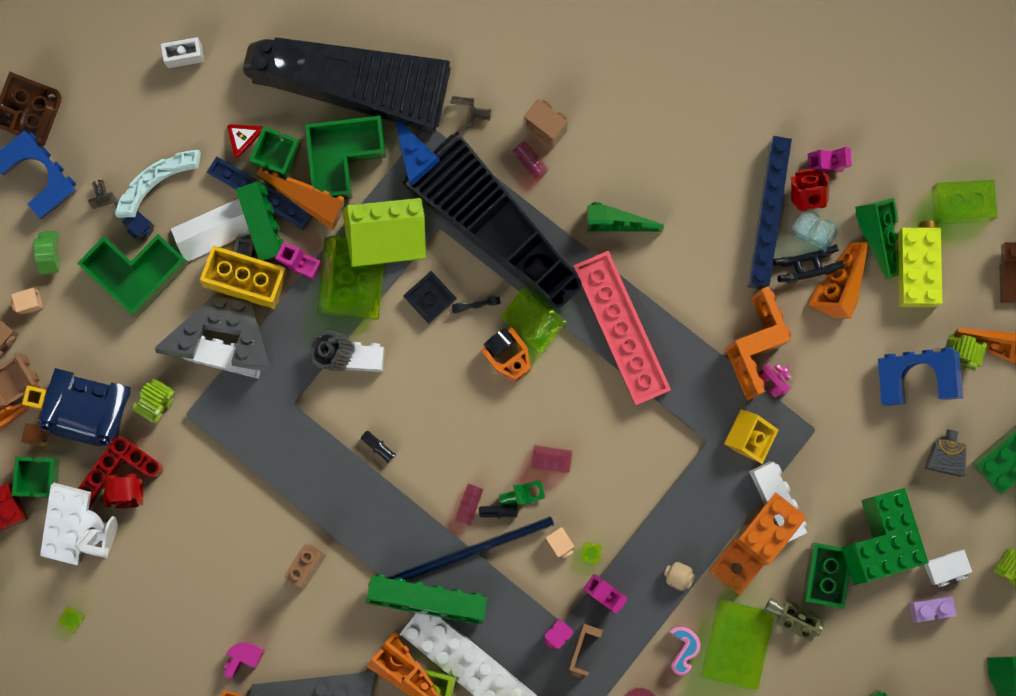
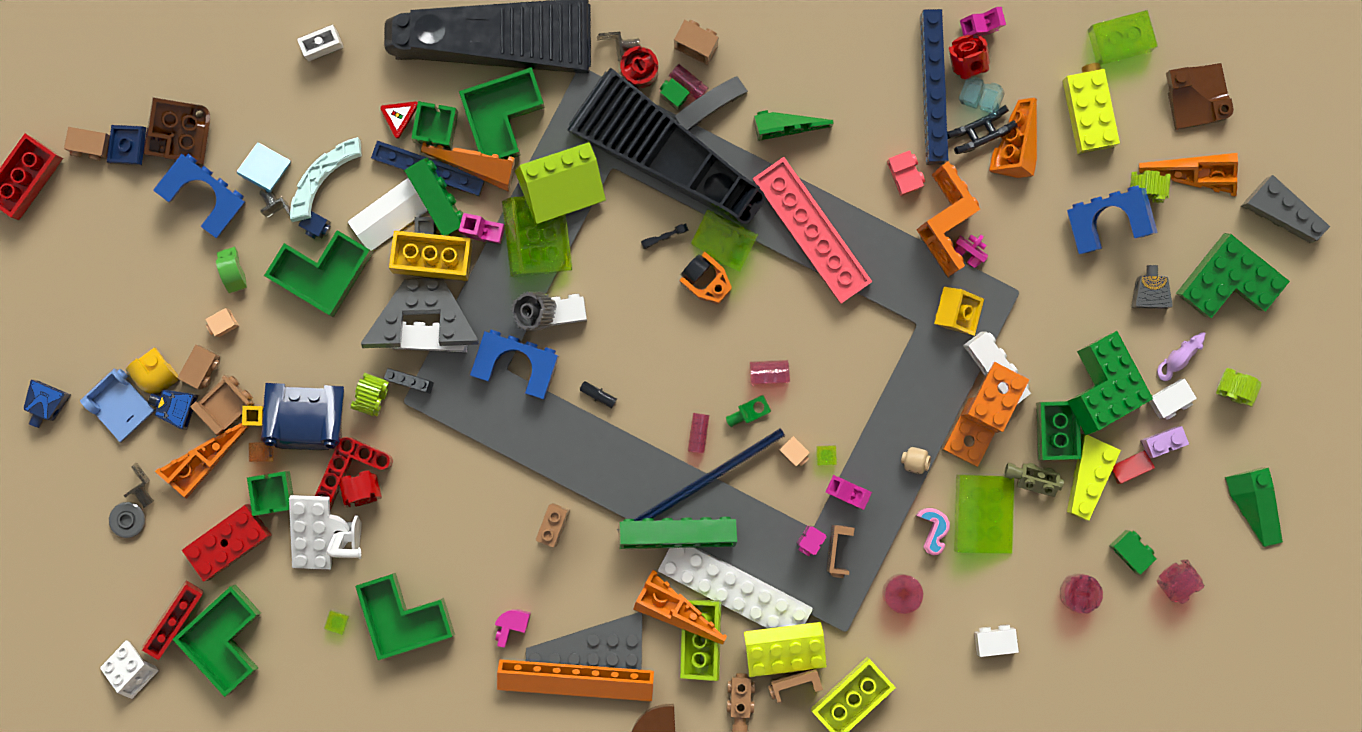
camera: 15 degrees left, 5 degrees up
blue wing [395,122,440,185] -> none
black plate [403,271,457,324] -> none
black axle [479,504,518,519] -> none
green wedge [855,198,899,279] -> none
none -> tile [237,142,291,193]
none -> green piece [355,573,455,660]
none -> piece [384,368,434,394]
none -> blue arch [470,329,559,400]
none -> red brick [620,46,659,89]
none -> green brick [660,78,690,110]
none -> dark grey slope [675,76,748,131]
none -> coral brick [887,150,925,197]
none -> neon yellow wedge [1067,434,1121,521]
none -> slope [1112,450,1155,484]
none -> lavender animal [1157,332,1206,381]

